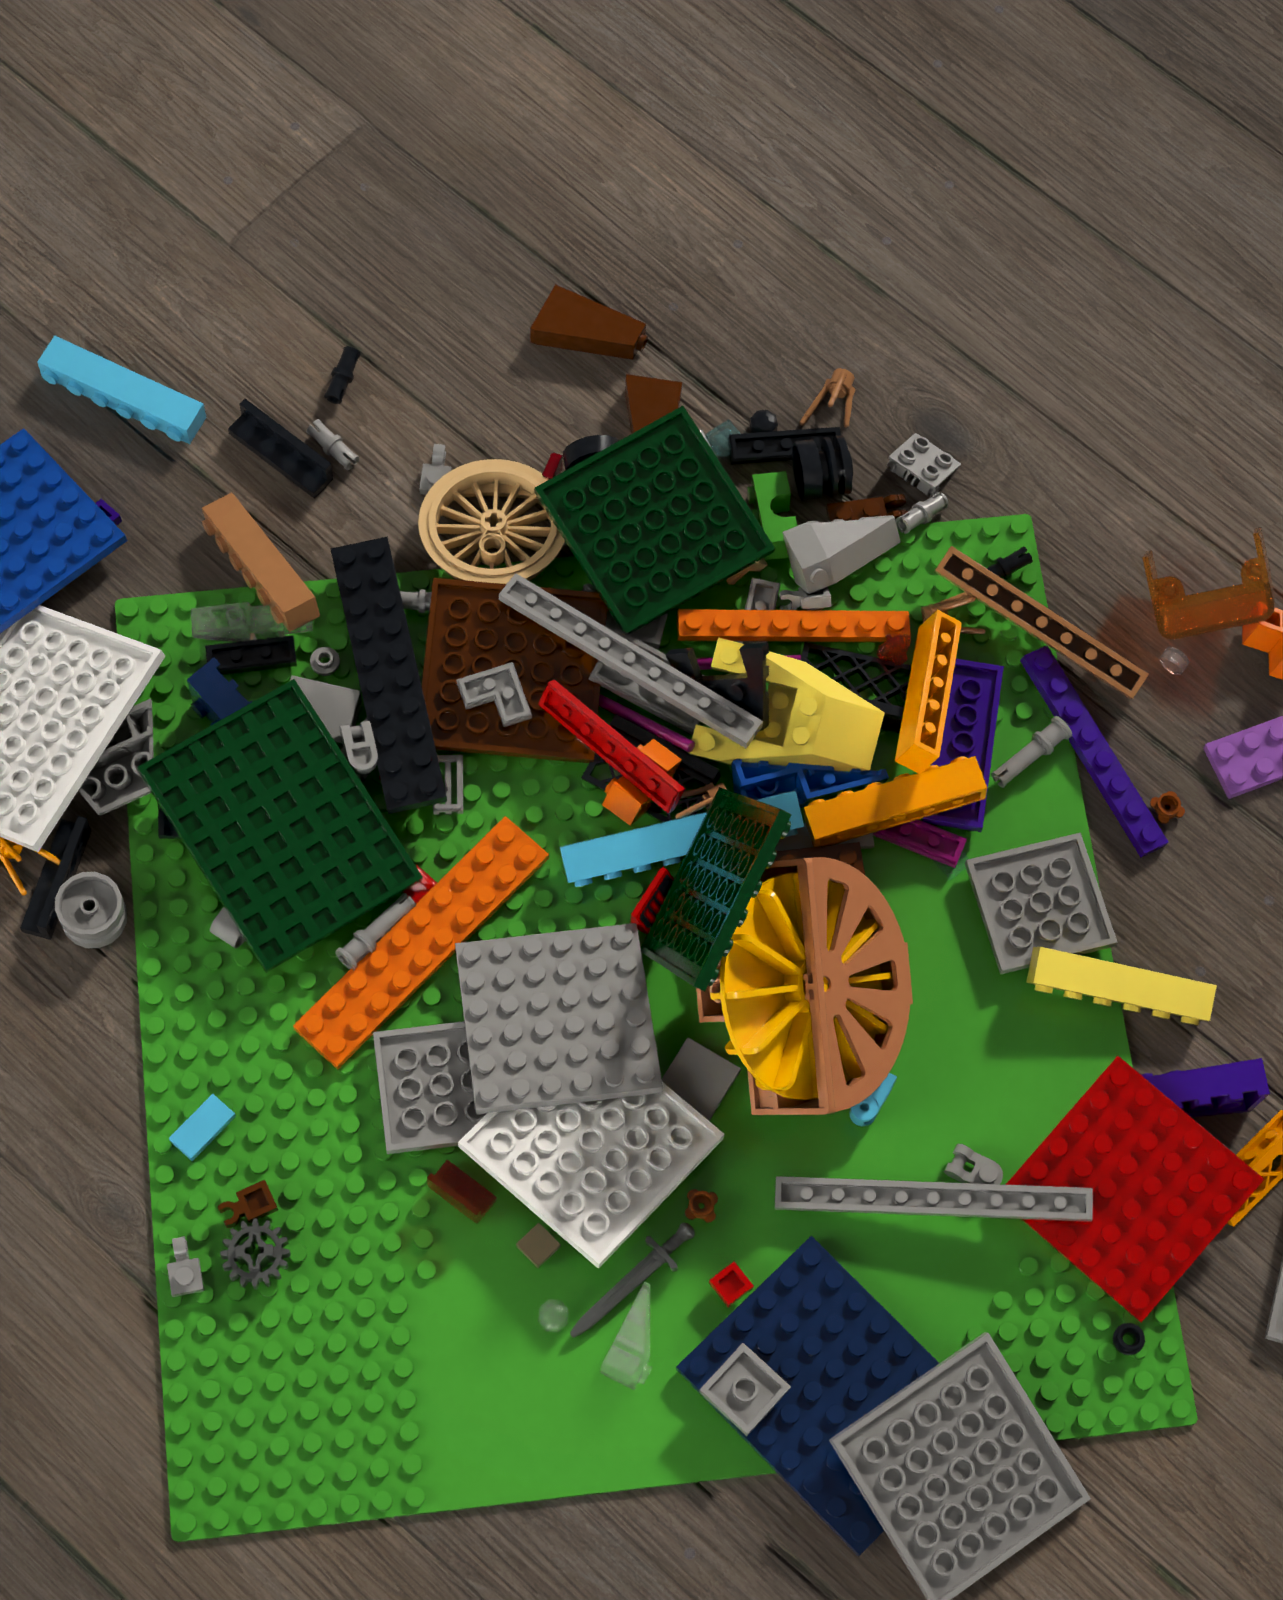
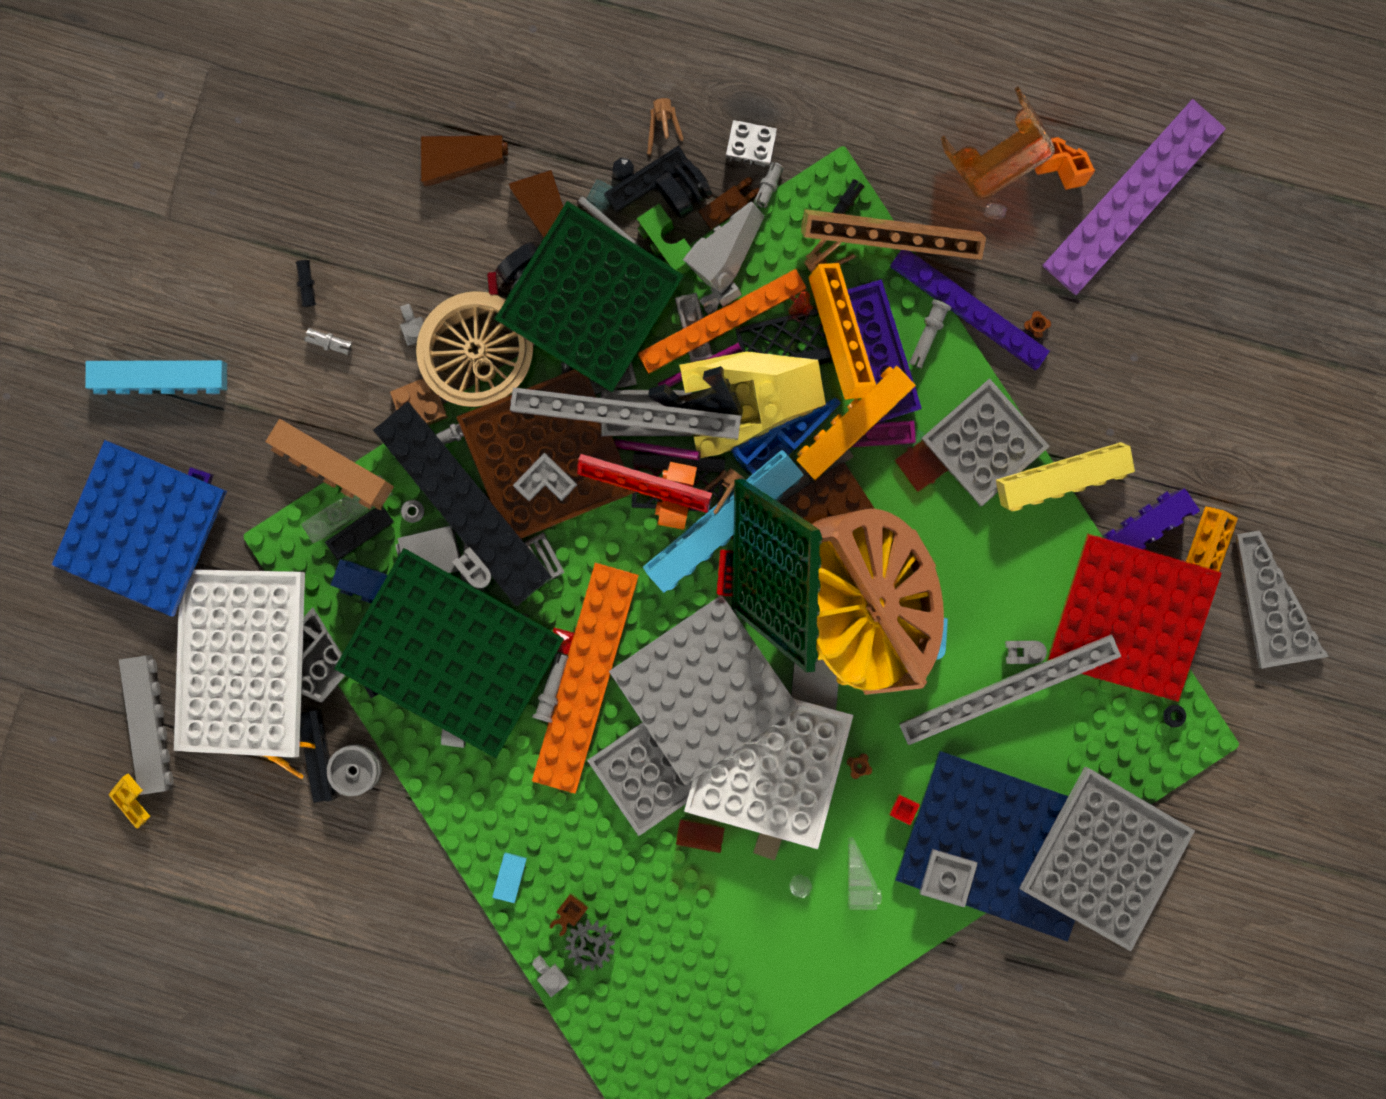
camera: 20 degrees left, 20 degrees up
black fence [228,399,333,499] -> none
dark grey sword [570,1223,695,1338] -> none
none -> medium nougat plate [390,378,448,425]
none -> clear red piece [894,441,948,492]

